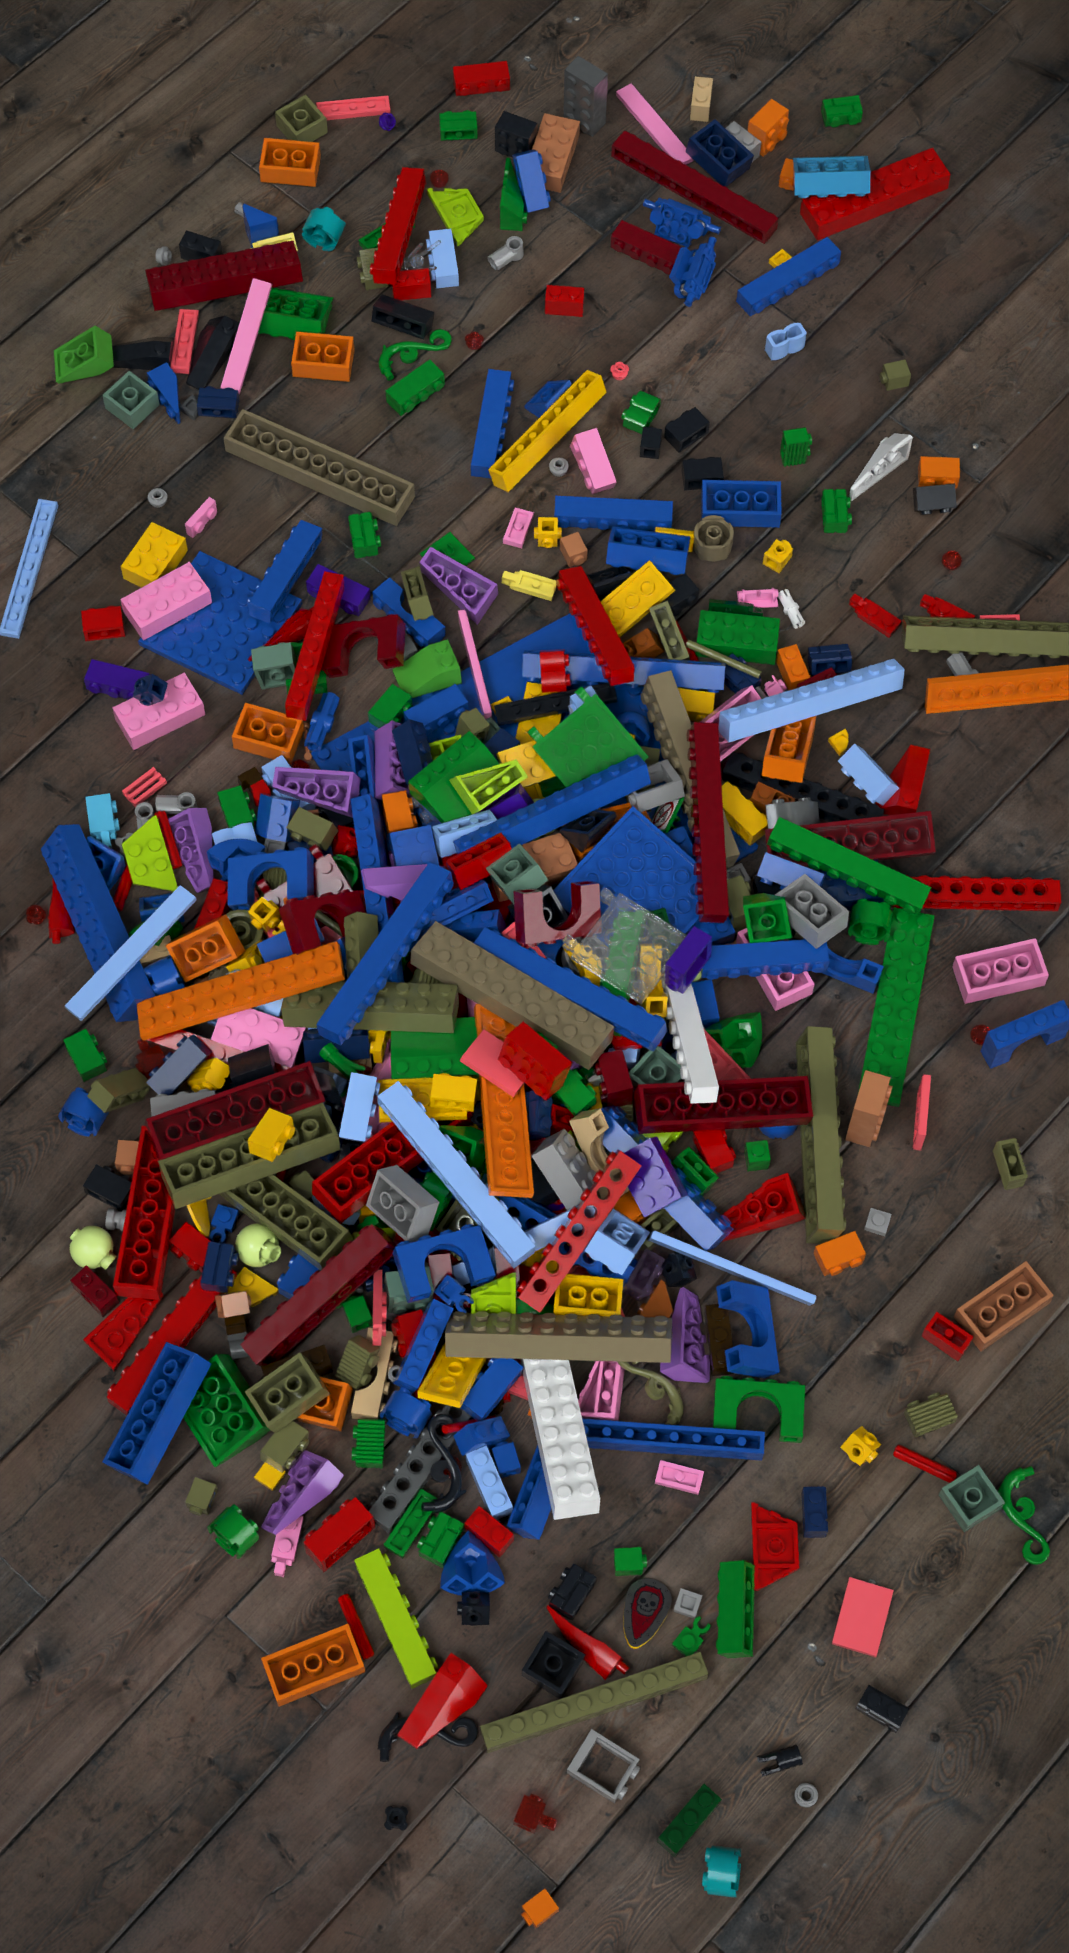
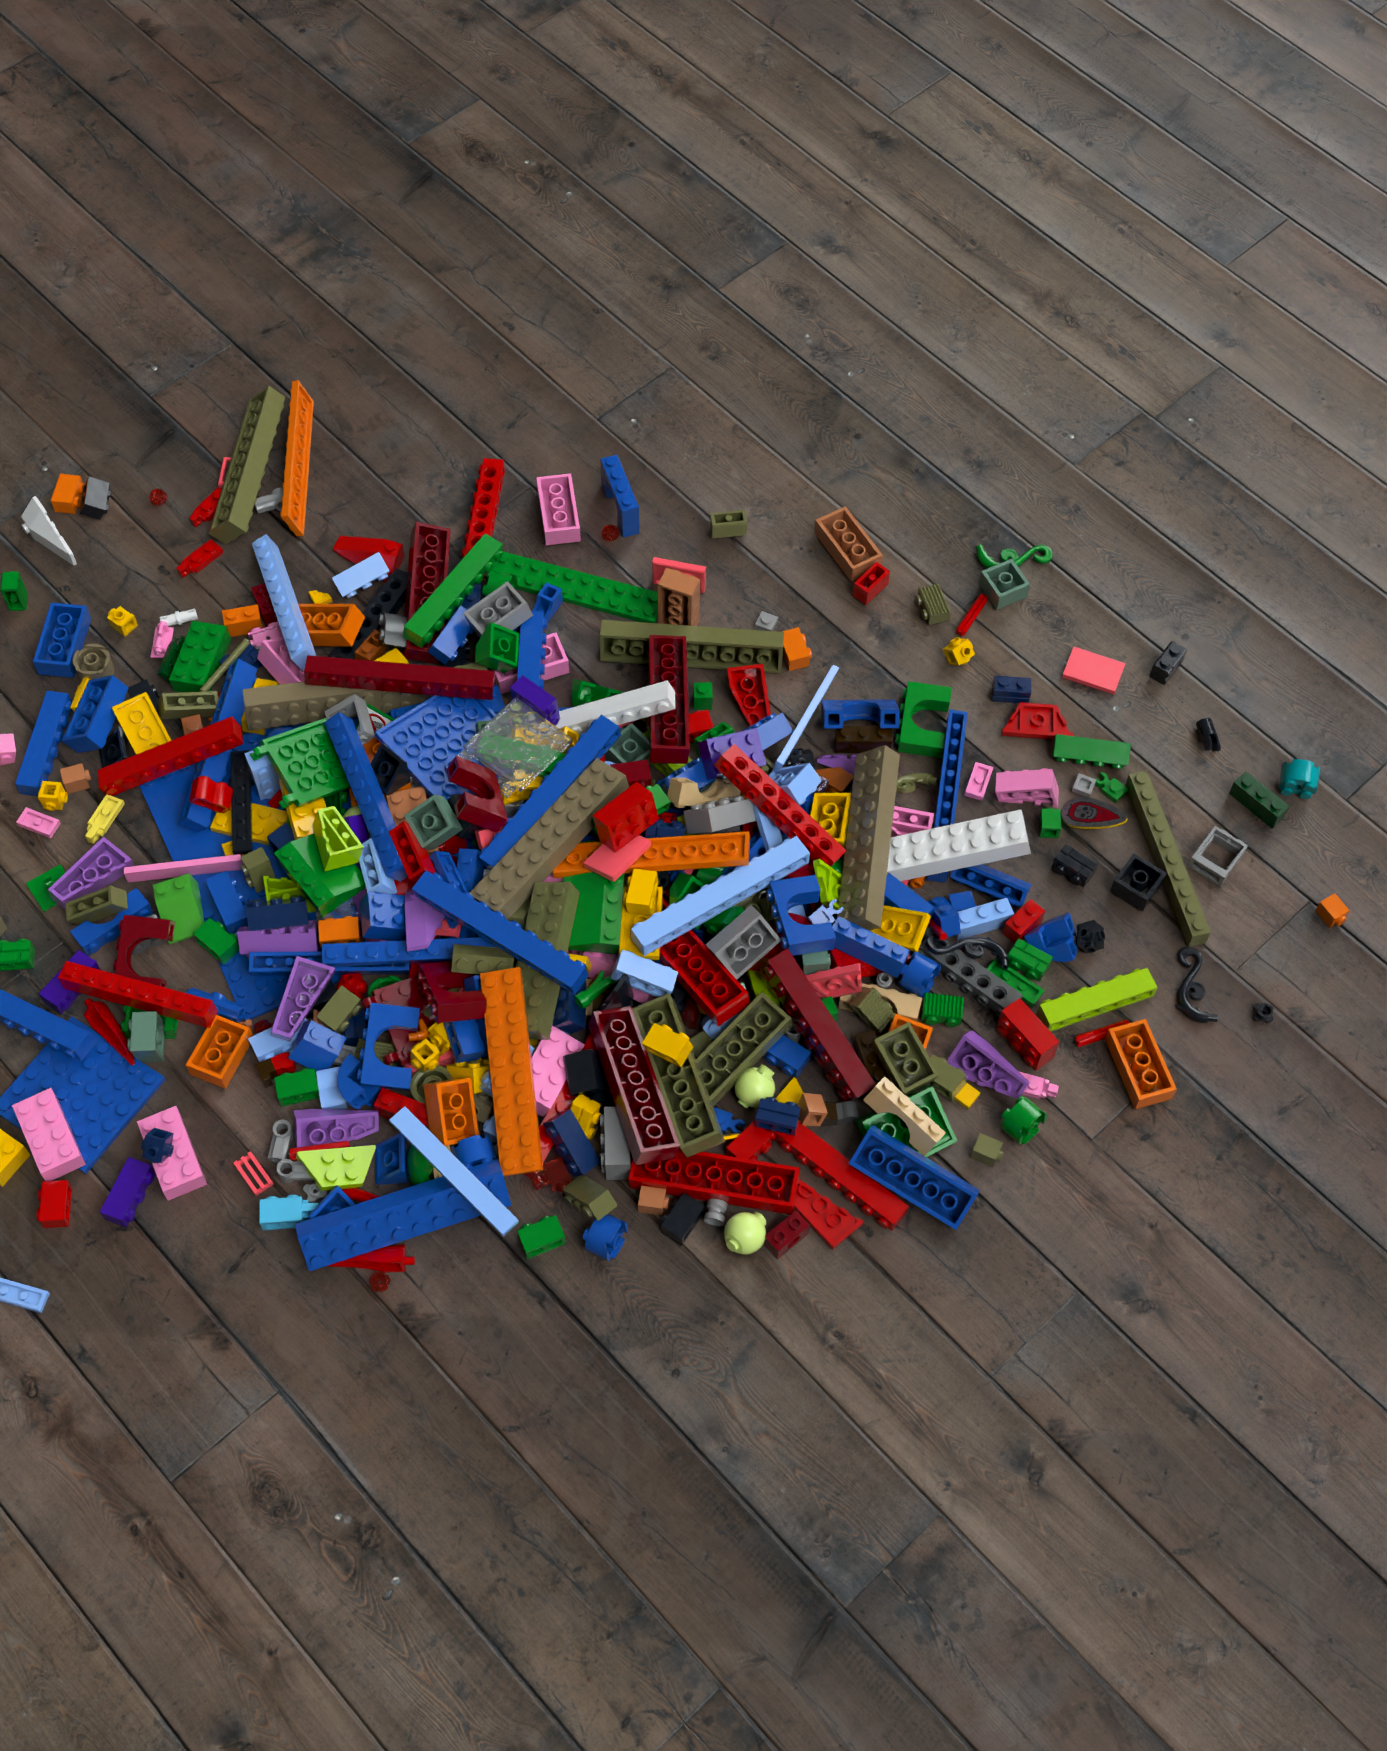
camera: 85 degrees left, 5 degrees down
red wedge [397,1653,488,1749] -> none
clear red brick [513,1794,558,1834] -> none
red piece [546,1605,630,1680] -> none
black brick [681,457,724,491] -> none
light grey plate [794,1783,818,1808] -> none
dark blue brick [808,644,852,676] -> none
green brick [821,489,852,533] -> none
none -> tan arch [864,1077,946,1156]
none -> bright pink wedge [995,768,1059,808]

